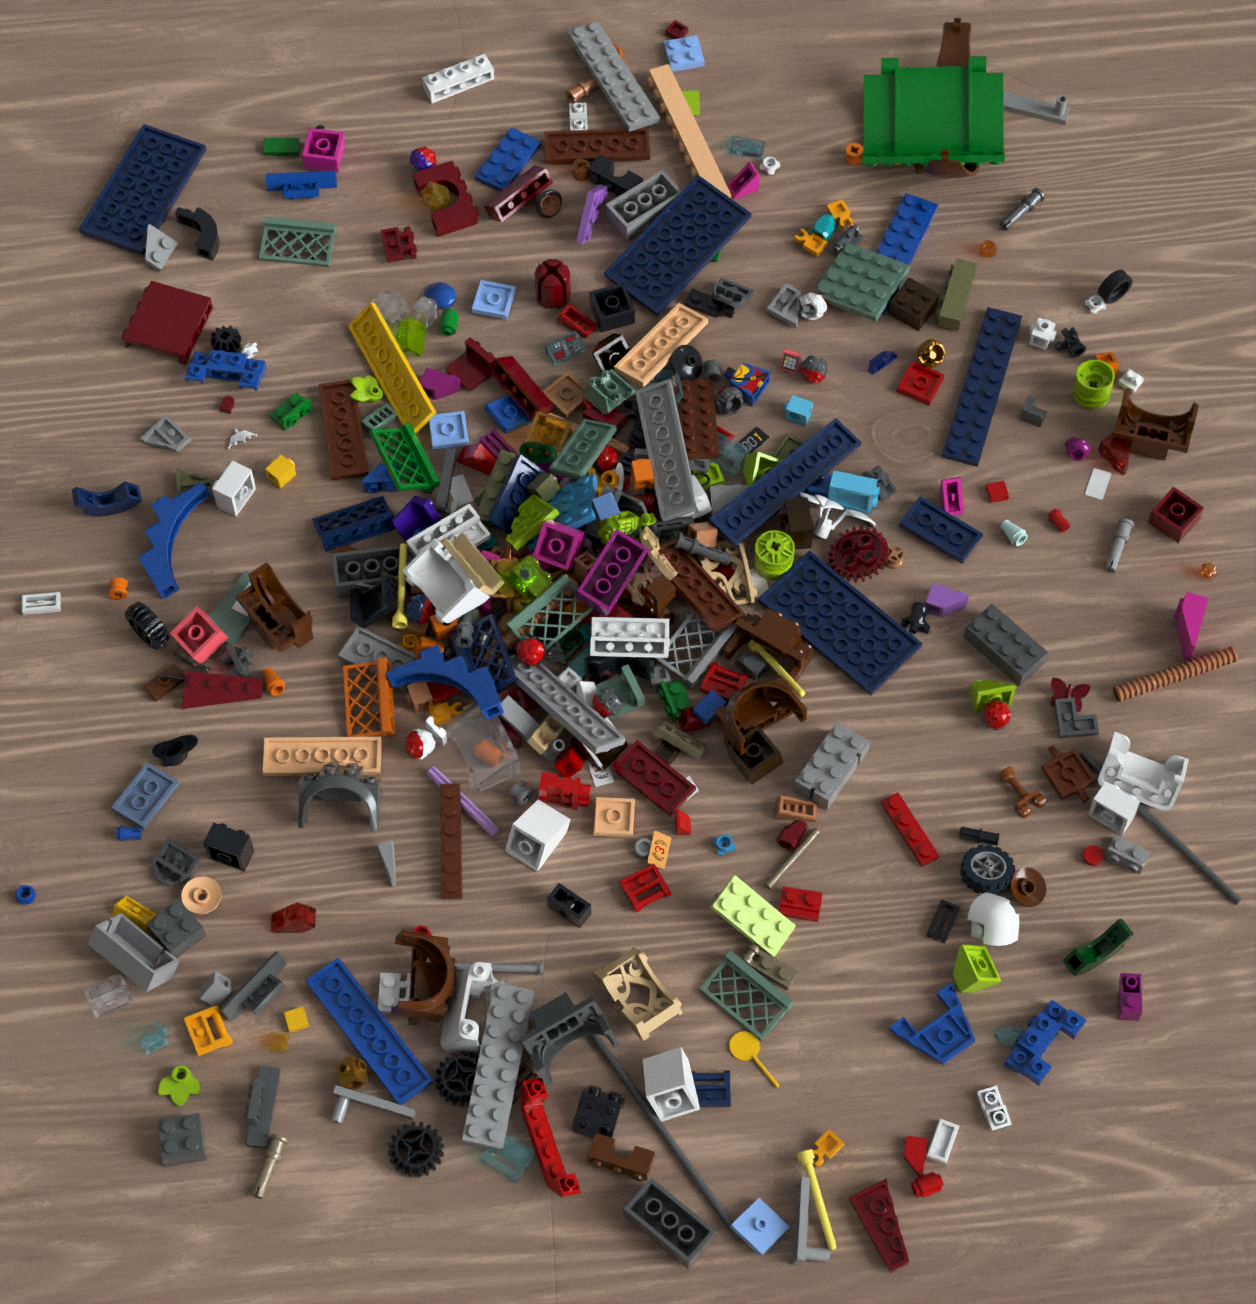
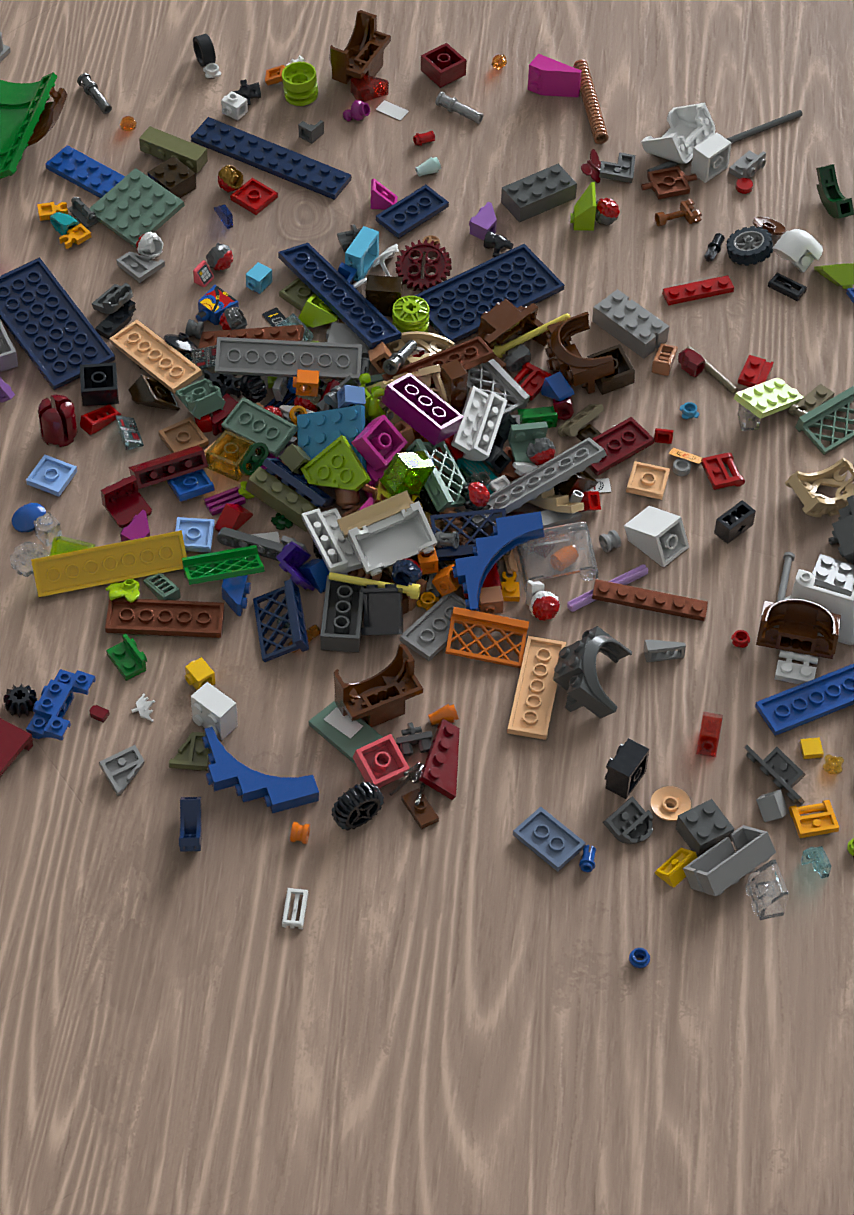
camera: 80 degrees left, 10 degrees down
black piece [152,734,198,767] -> none
white plate [241,343,258,359] -> none
green brick [438,308,459,337] -> none
red hips [539,772,591,810] -> none
red tile [986,481,1009,503] -> none

